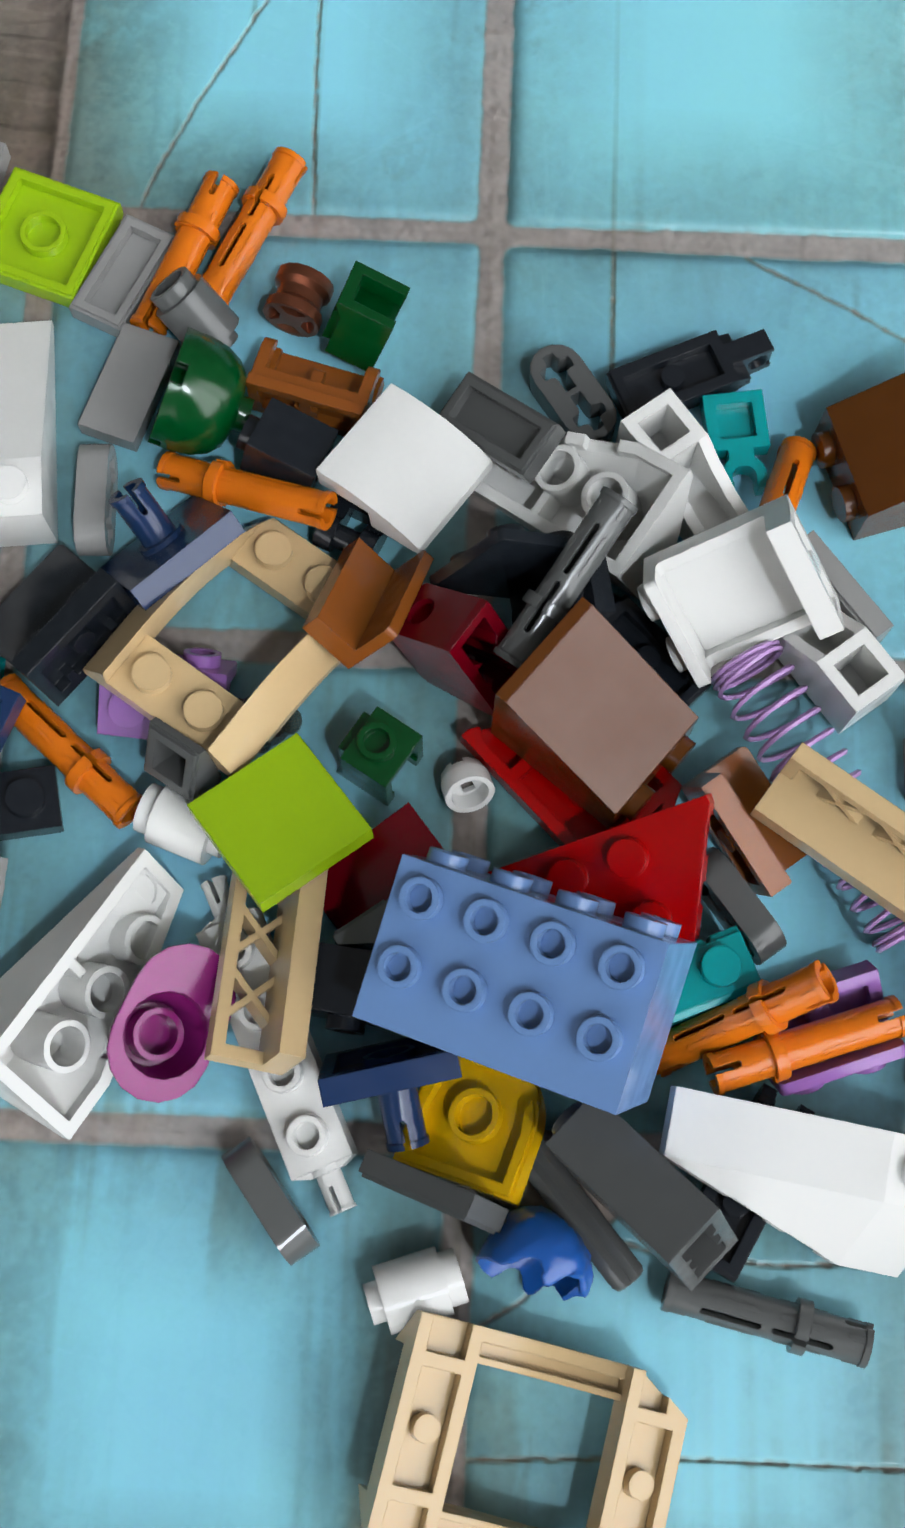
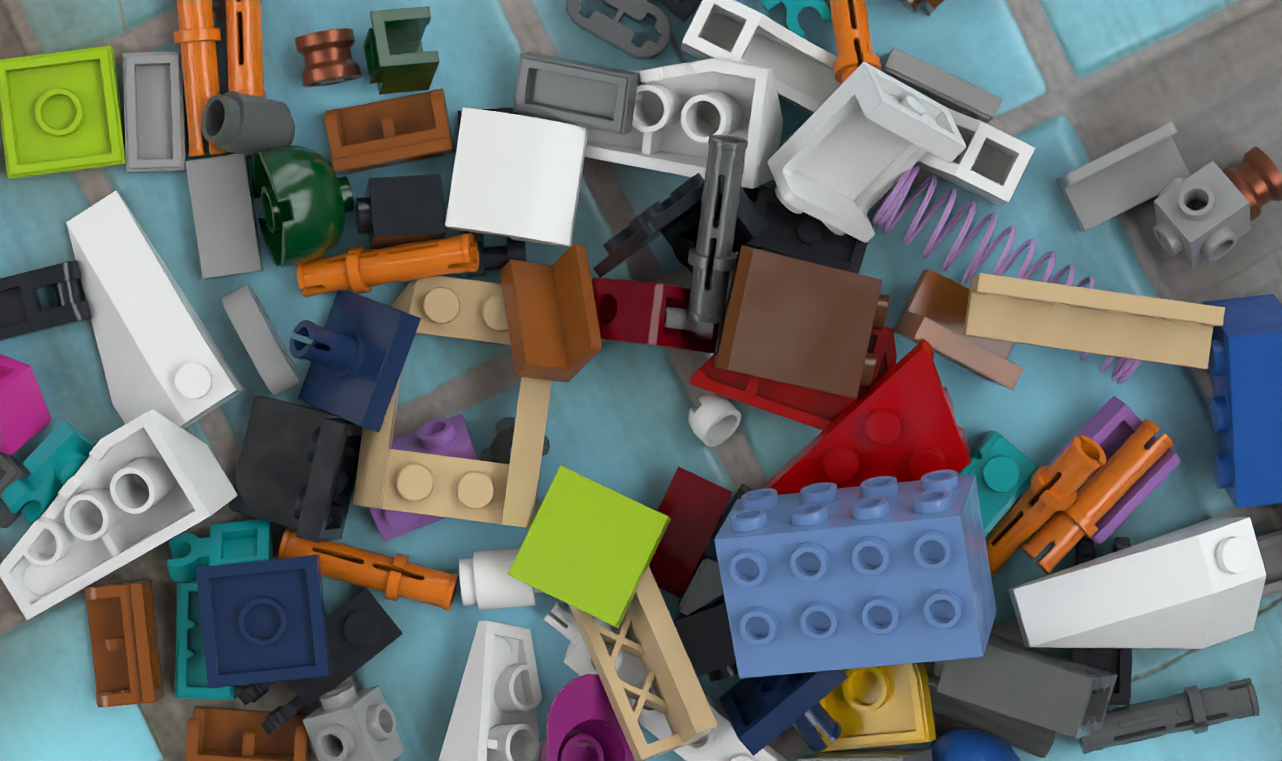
camera: 30 degrees left, 15 degrees up
dark grey slope [144,717,222,802] -> none
dark green window [336,706,423,806] -> none
dark grey beam [701,847,787,965] -> none

